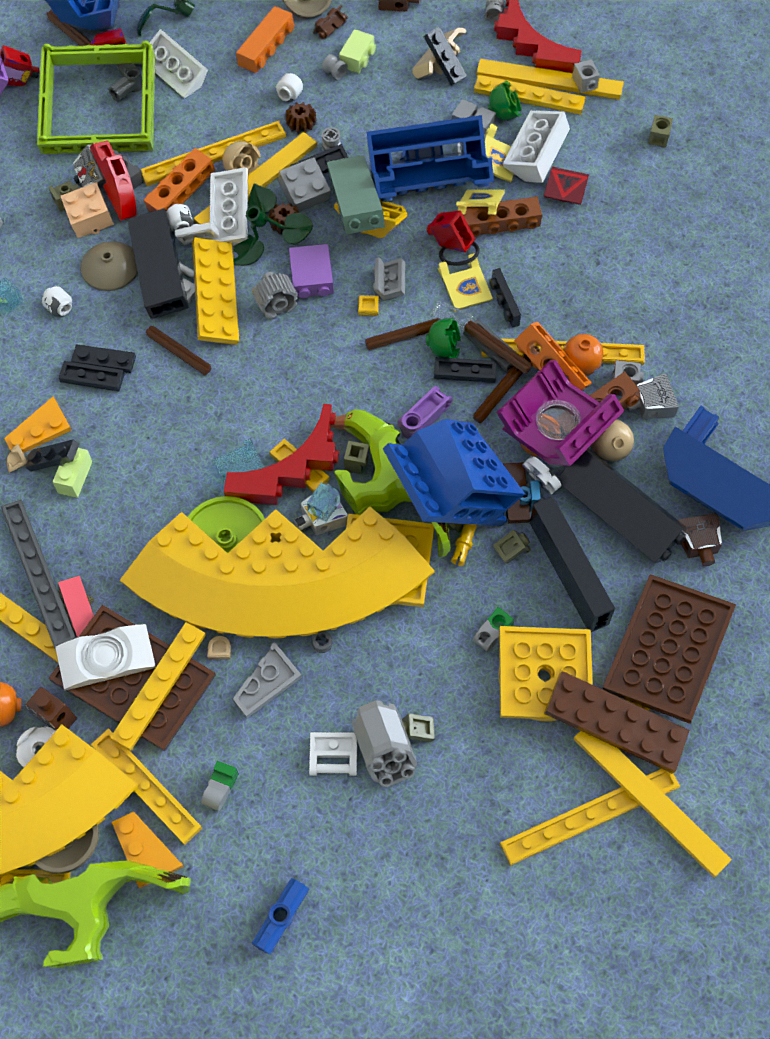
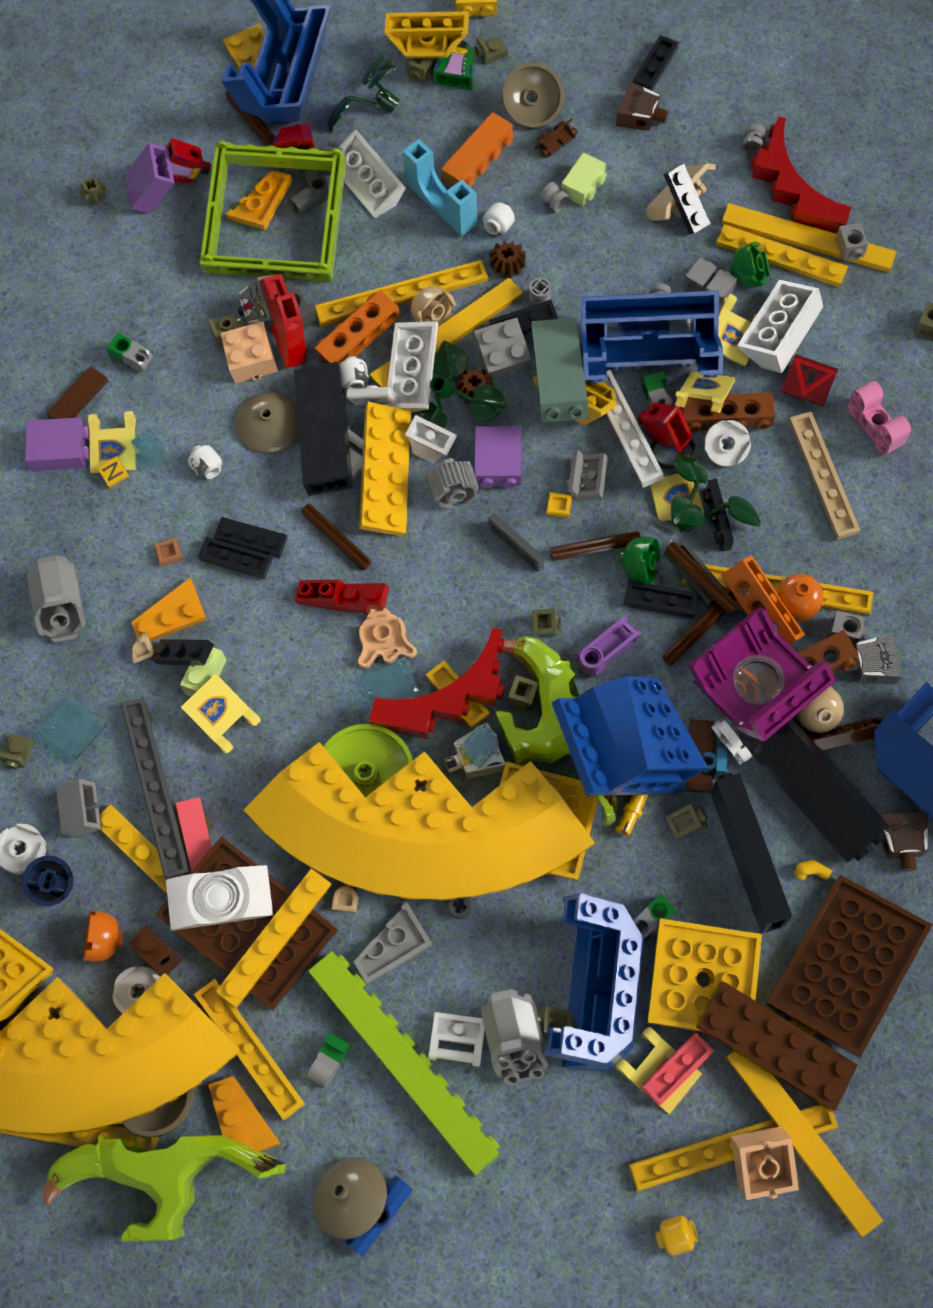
camera: 10 degrees right, 5 degrees up
none -> nougat tile [154,537,183,567]
none -> light yellow flag [180,673,261,753]
none -> light orange wing [226,170,293,230]
none -> red slope [295,580,389,613]
none -> lime brick [309,951,500,1177]
none -> dark tan dish [312,1157,387,1240]
none -> light nougat tile [358,608,417,669]
none -> medium azure arch [402,139,477,237]
none -> white slope [405,415,457,464]
none -> dark grey tile [488,513,544,572]
none -> olive brick [532,608,561,637]
none -> blue wedge [544,893,643,1071]
none -> white plate [602,370,664,488]
none -> light yellow flag [615,1027,702,1114]
none -> coral tile [640,1032,714,1107]
none -> leg [641,371,672,407]
none -> yellow head [656,1215,698,1256]
none -> dark green plant [671,455,761,532]
none -> white plate [704,420,751,466]
none -> light nougat brick [731,1126,799,1200]
none -> tan plate [789,411,860,540]
none -> yellow arm [794,860,833,881]
none -> reddish brown beam [806,717,884,750]
none -> bright pink beam [848,381,911,455]

